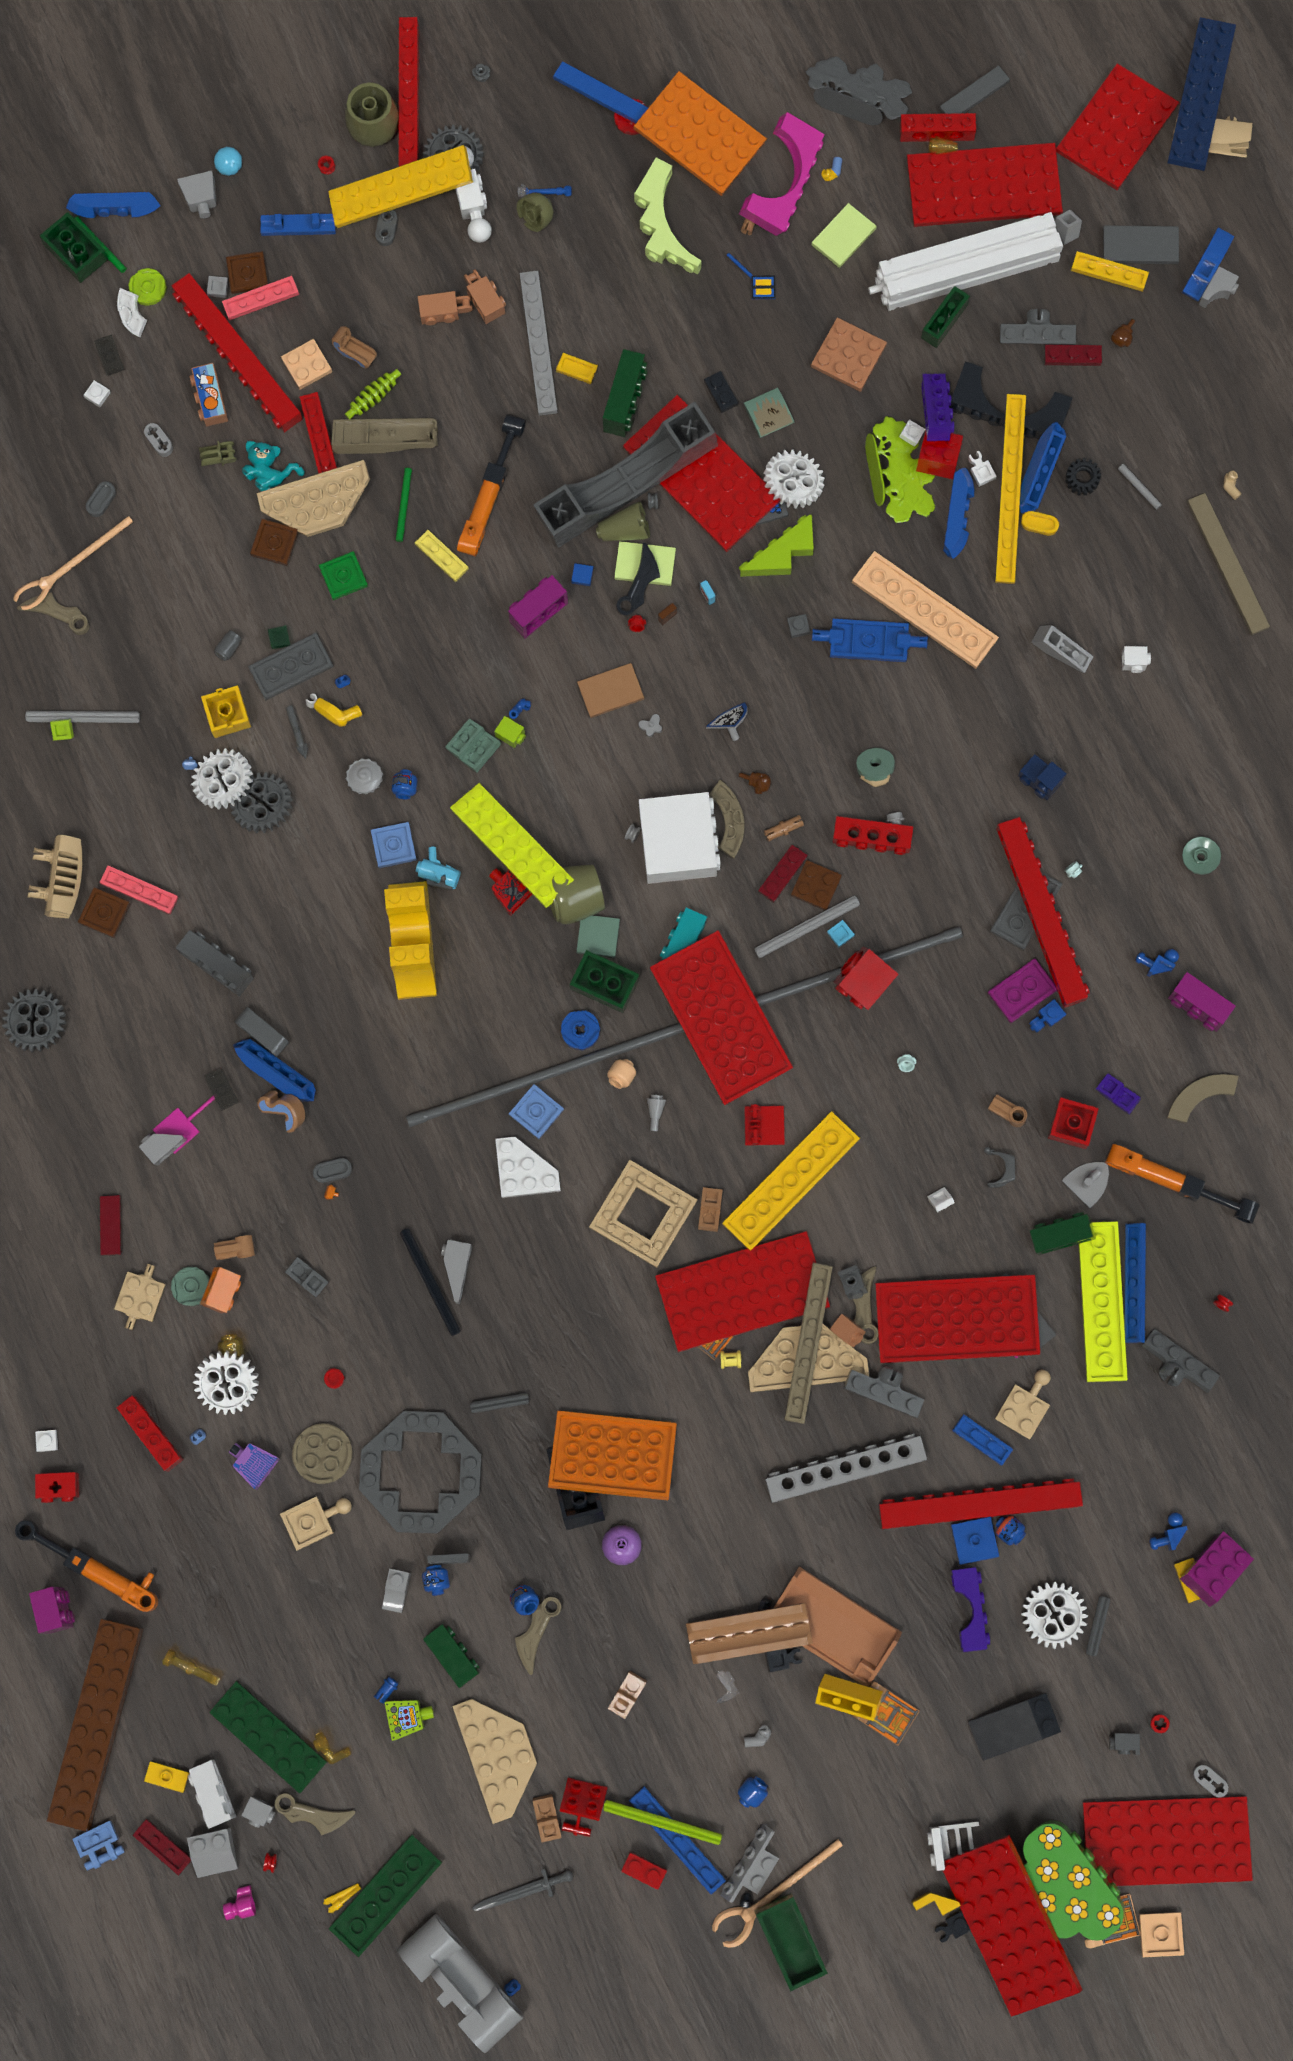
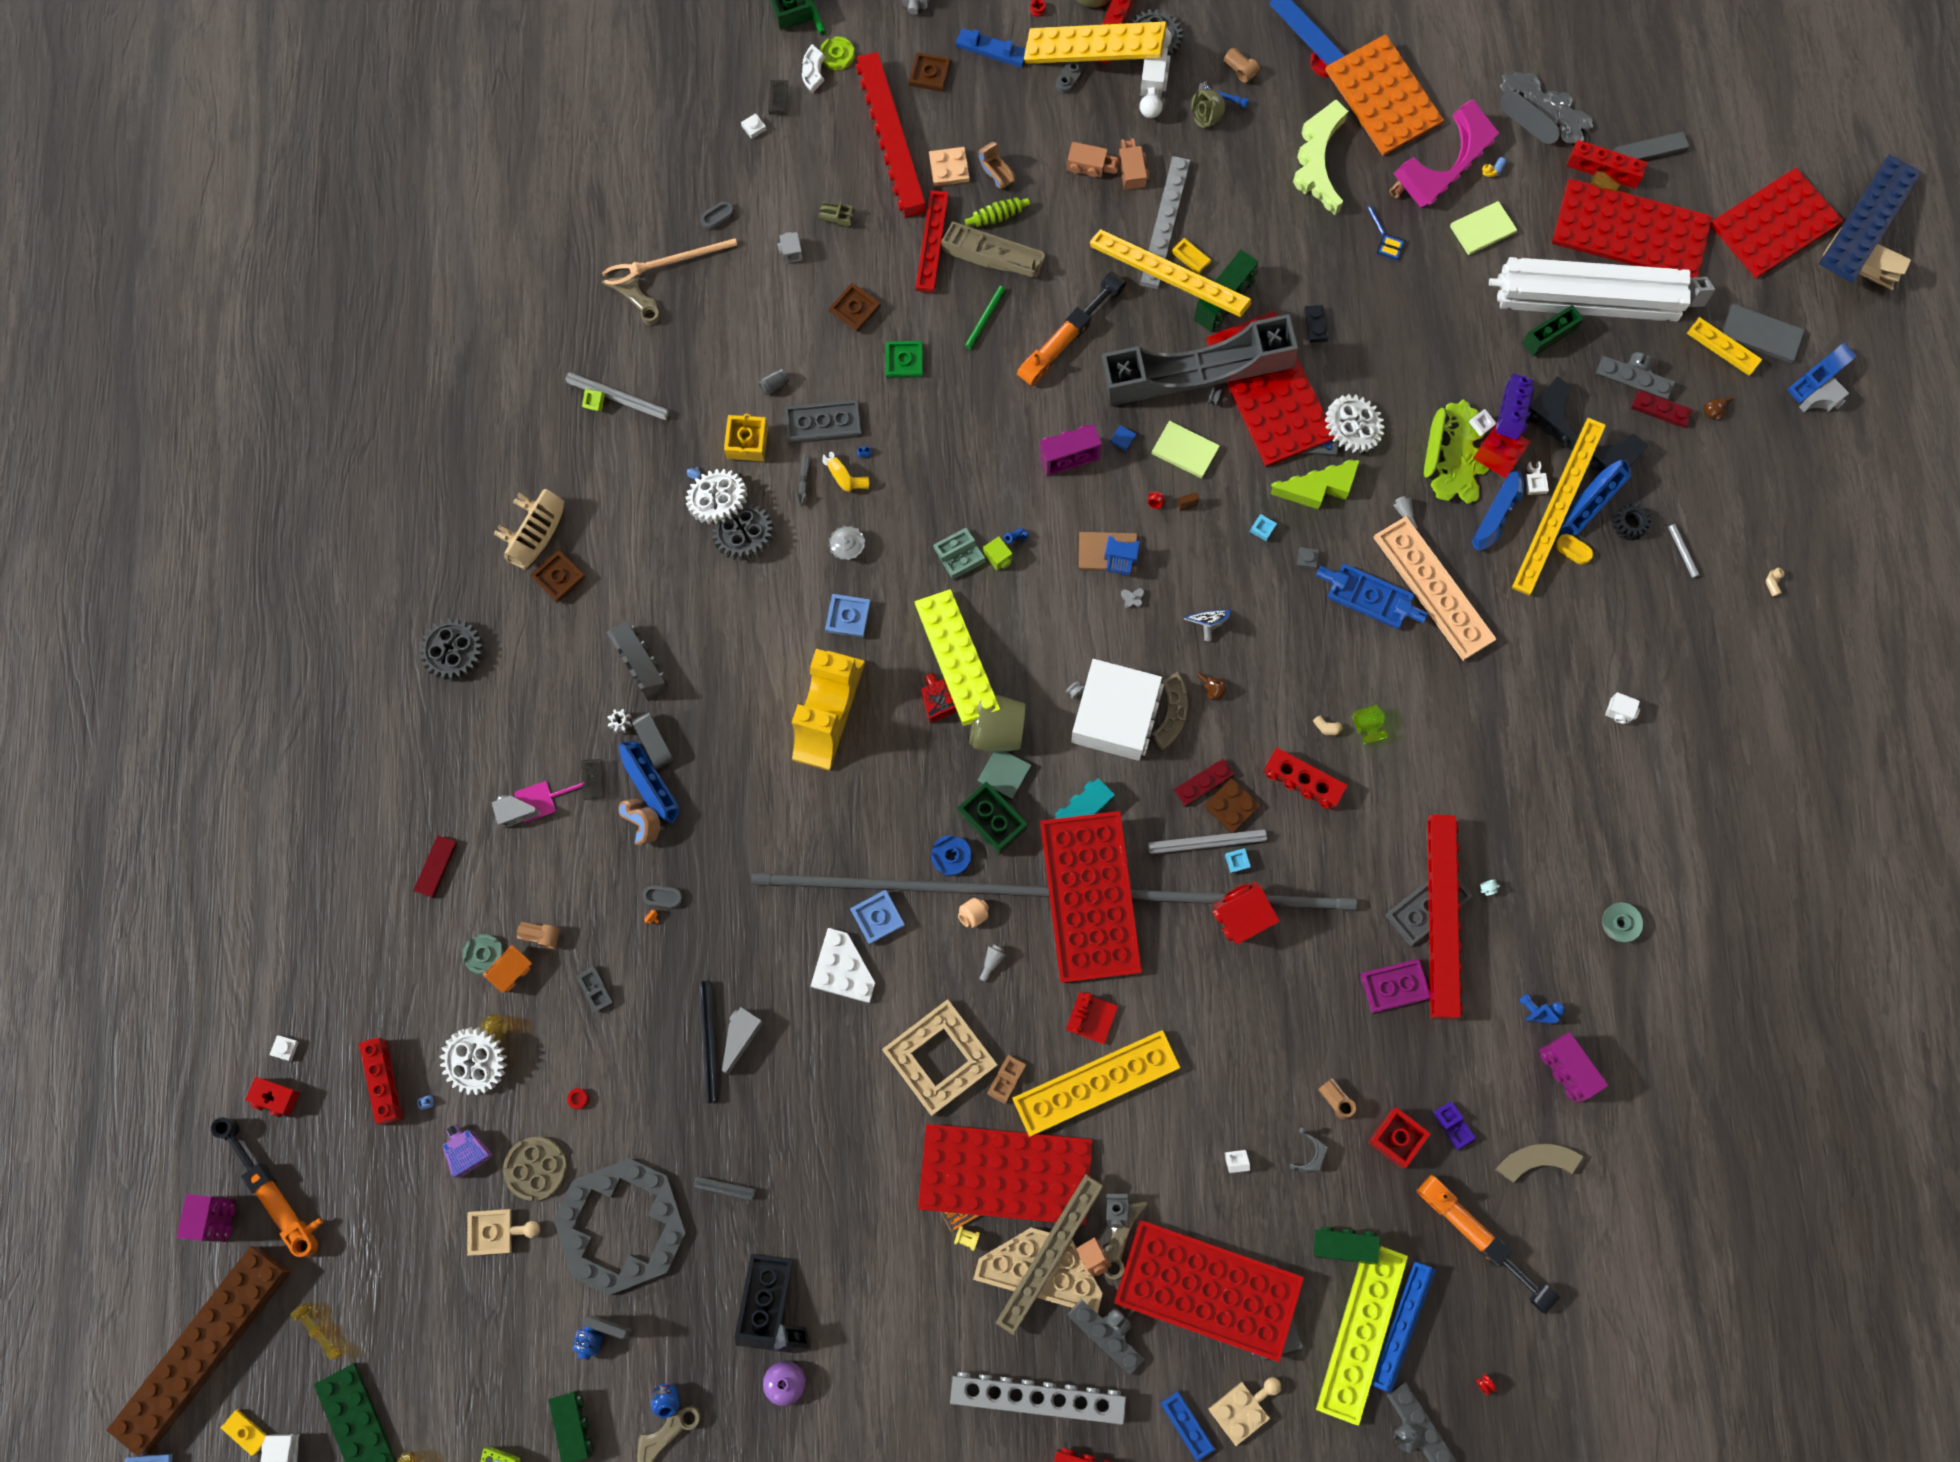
camera: 20 degrees right, 5 degrees down
coral plate [99,866,179,915] -> none
tan plate [114,1264,165,1330] -> none
light grey beam [144,423,173,457] -> none
brick [190,363,228,427] -> none
light grey plate [207,276,228,298] -> none
coral plate [222,276,299,321] -> none
teal animal [242,441,305,492] -> none
tan plate [257,460,370,537] -> none
clear green plate [268,626,291,650] -> none
blue pin [374,1676,398,1704] -> none
light grey arch [382,1568,411,1613] -> none
blue head [391,770,418,800] -> none
light yellow tile [415,530,469,582] -> none
medium azure piece [416,847,461,890] -> none
orange plate [548,1411,677,1500] -> none
olive cone [596,502,650,541] -> none
black piece [616,543,660,616] -> none
medium azure tile [700,580,716,605] -> none
slope [743,388,794,438] -> none
medium nougat pin [764,815,804,842] -> none
nougat plate [811,318,887,392] -> none
sand green tile [856,748,895,781] -> none
light grey plate [886,812,905,825] -> none
light aqua plate [897,1054,916,1072] -> none
dark blue brick [1018,754,1067,800] -> none
blue plate [1029,999,1066,1033] -> none
light grey slope [1031,625,1093,673] -> none
light grey shield [1062,1162,1109,1208] -> none
dark tan tile [1187,493,1270,636] -> none
none -> white gear [608,709,632,734]
none -> black slope [774,1324,810,1353]
none -> light grey brick [777,232,803,264]
none -> yellow plate [1090,229,1251,317]
none -> blue piece [1104,536,1140,576]
none -> medium nougat piece [1224,48,1260,83]
none -> medium azure plate [1250,514,1277,541]
none -> clear neon green brick [1351,704,1387,745]
none -> light grey cone [1393,496,1418,529]

